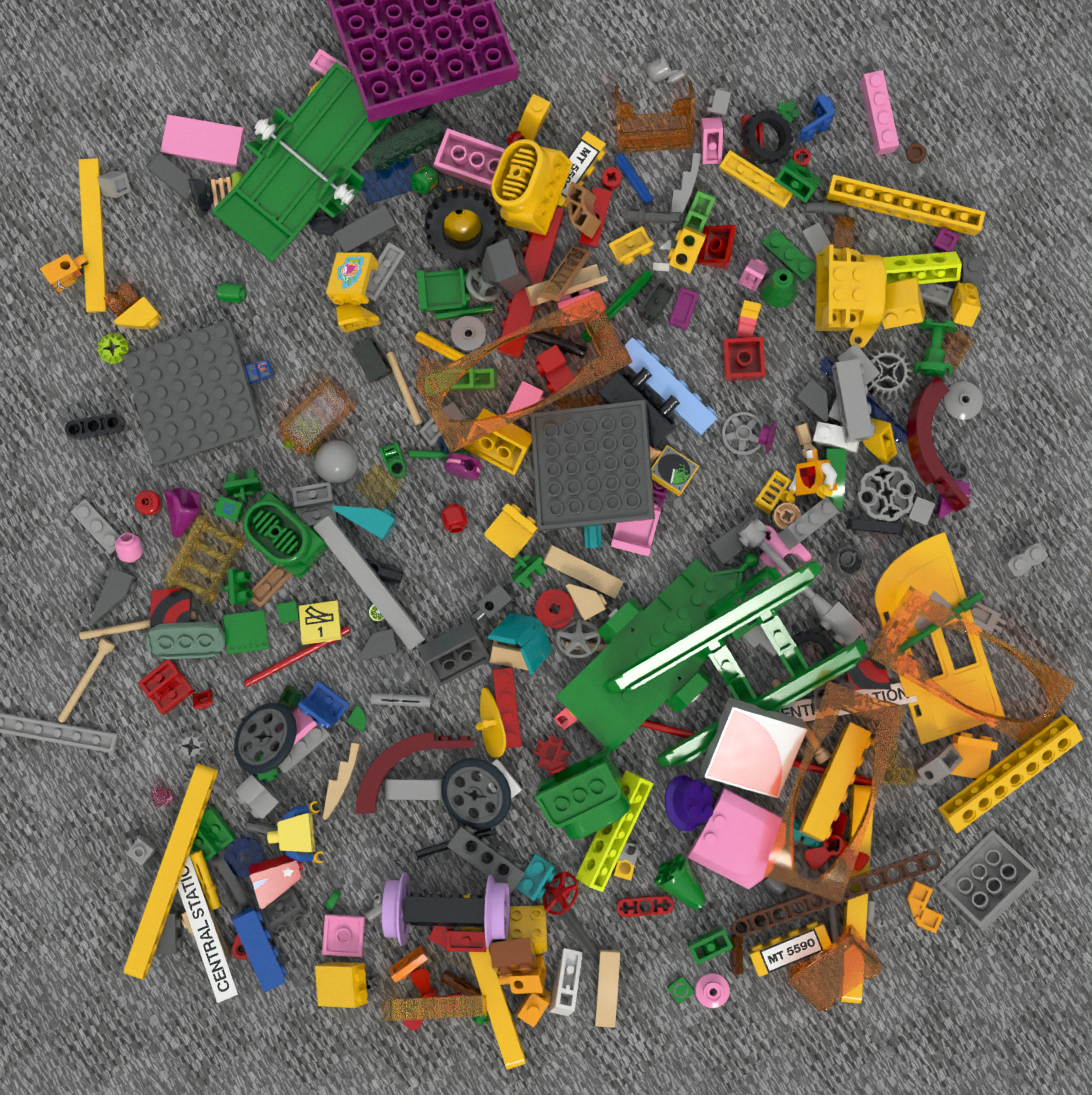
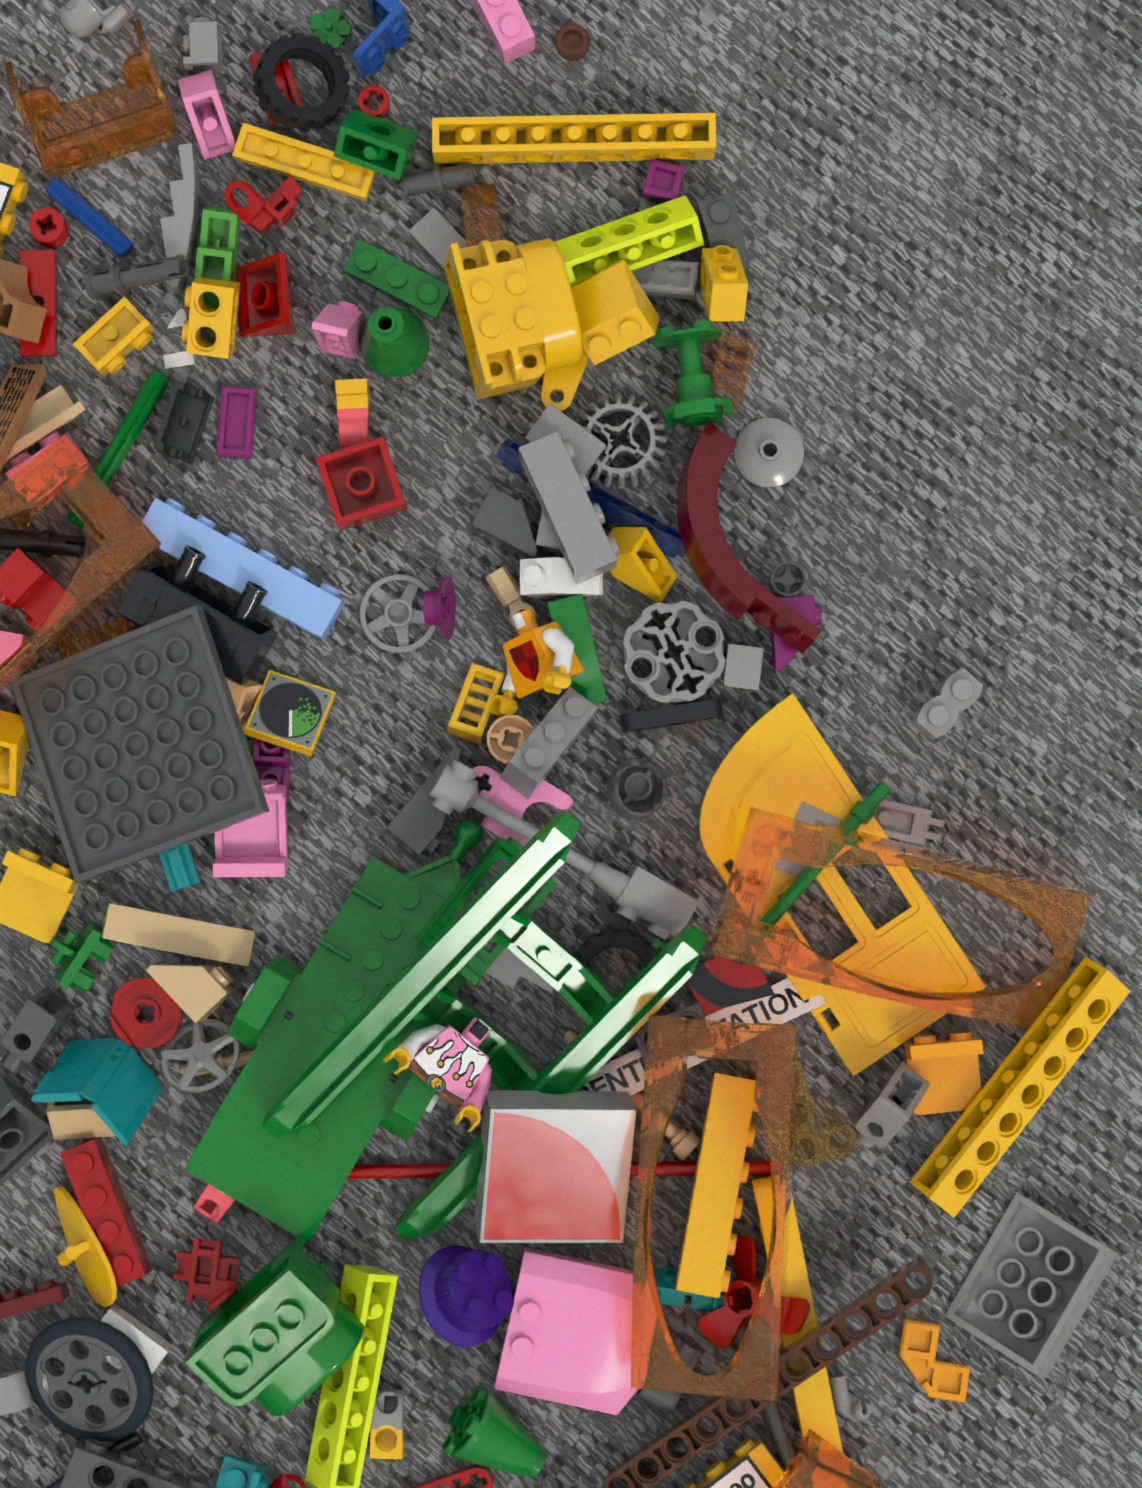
camera: 20 degrees left, 0 degrees up
none -> red piece [225,175,302,235]
none -> torso [383,1017,492,1132]

